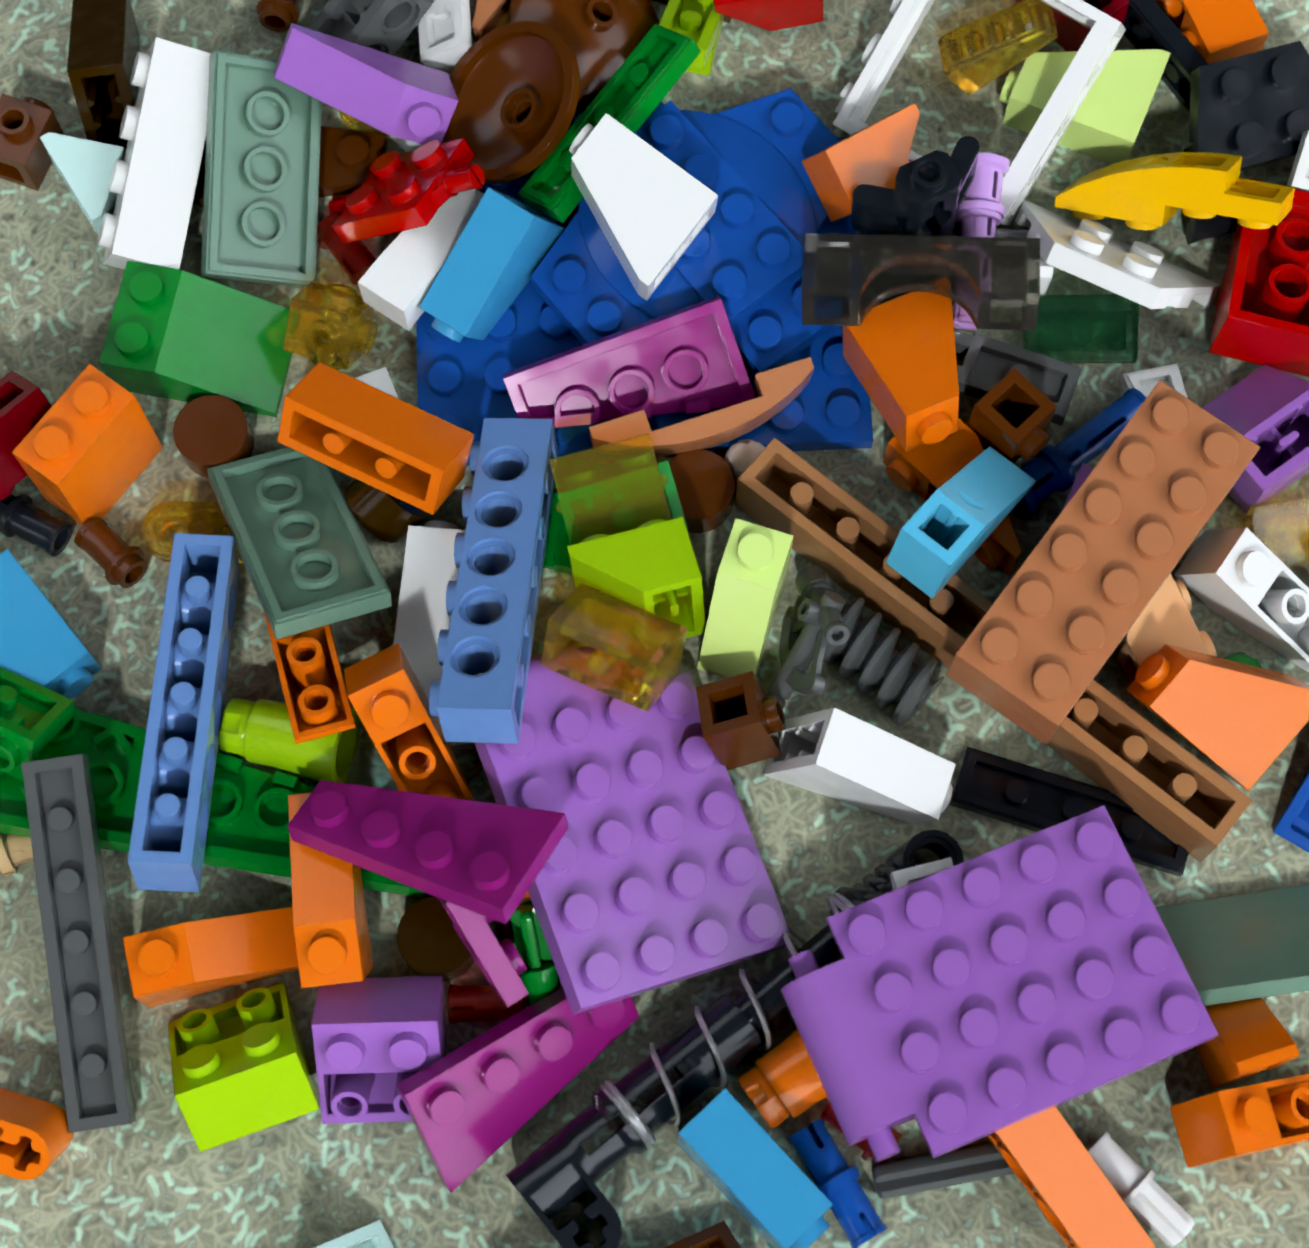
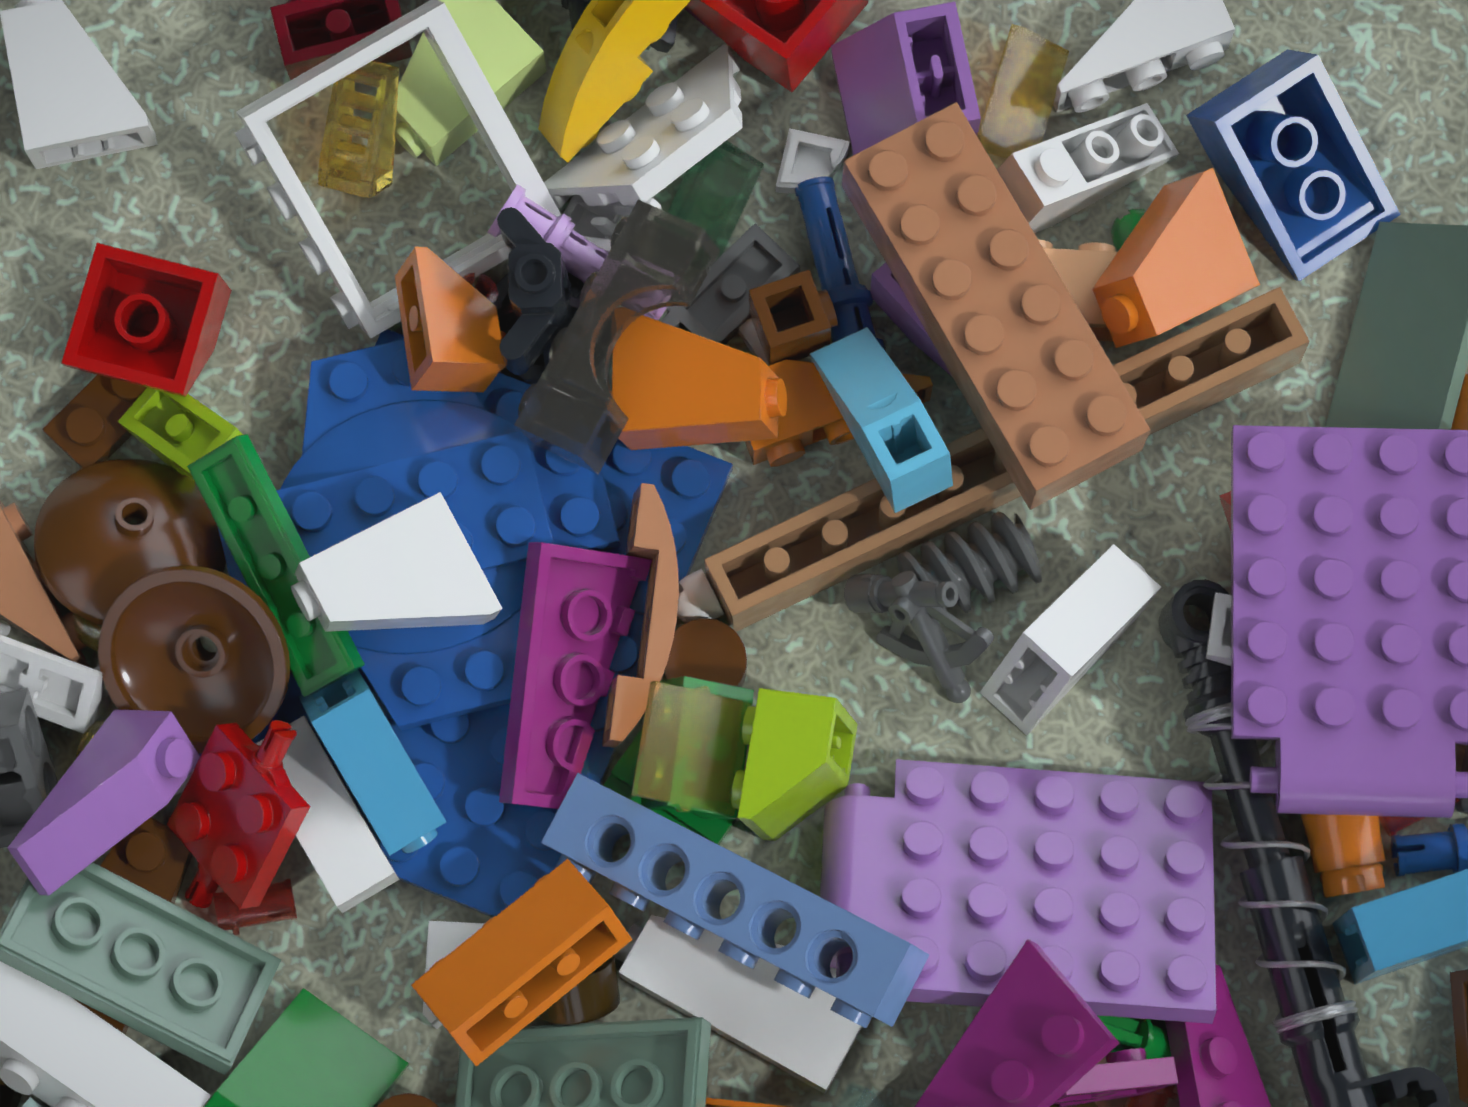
camera: 65 degrees left, 5 degrees up
clear yellow brick [283,281,378,370] -> none
orange slope [344,643,476,801] -> none
clear yellow brick [541,583,688,712] -> none
reddish brown brick [696,671,786,770] -> none
yellowish green slope [697,518,793,678] -> none
black tile [950,747,1189,877] -> none

